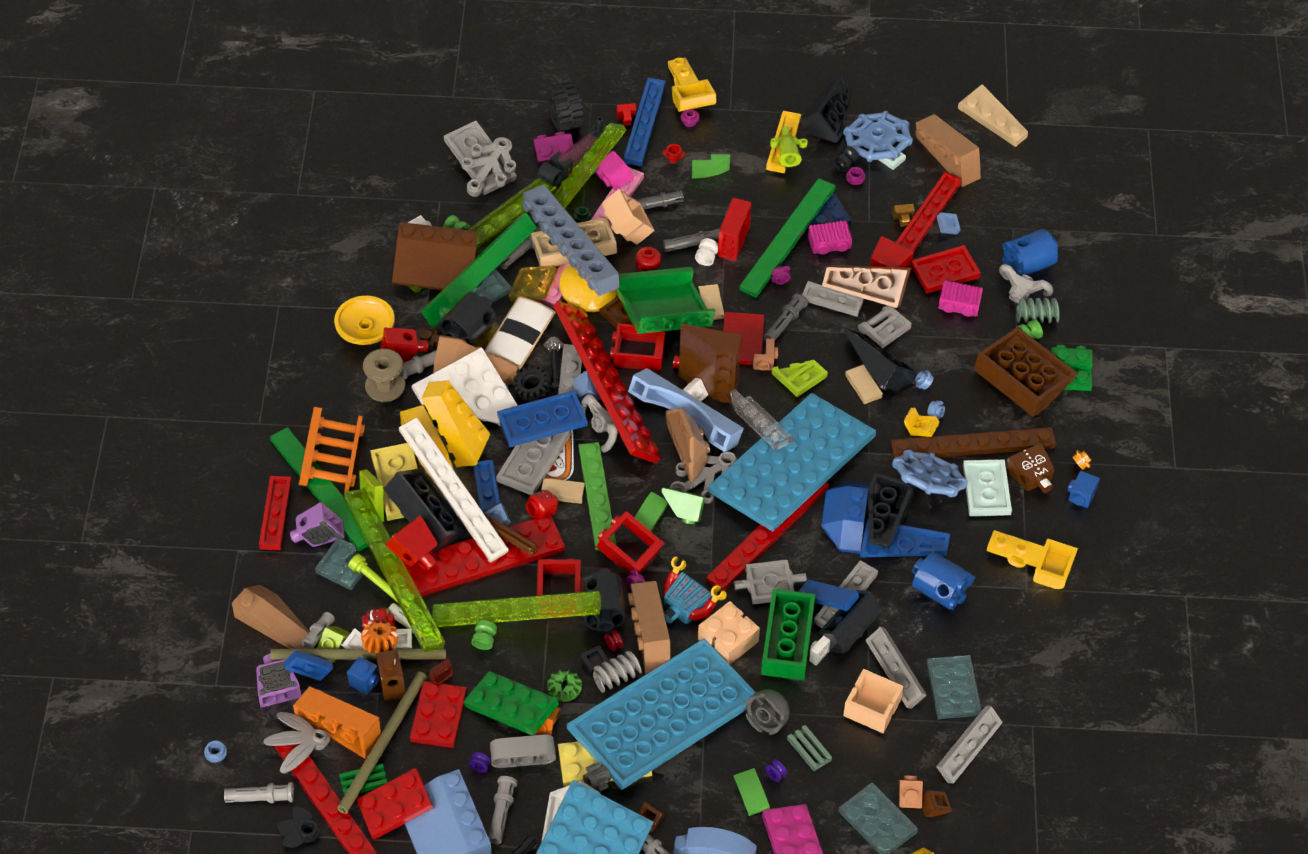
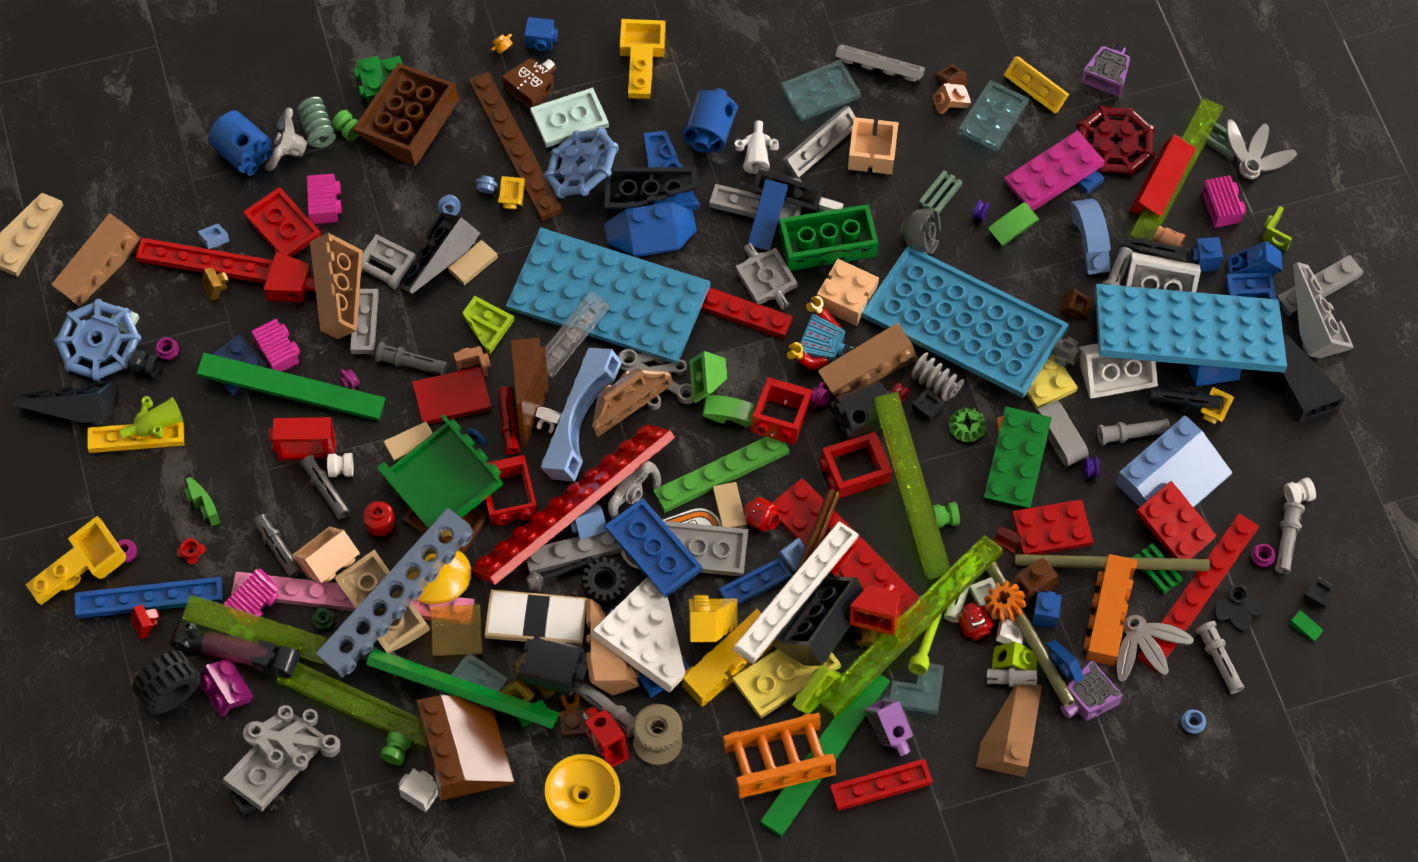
camera: 110 degrees left, 10 degrees up
none -> white piece [735,121,779,174]

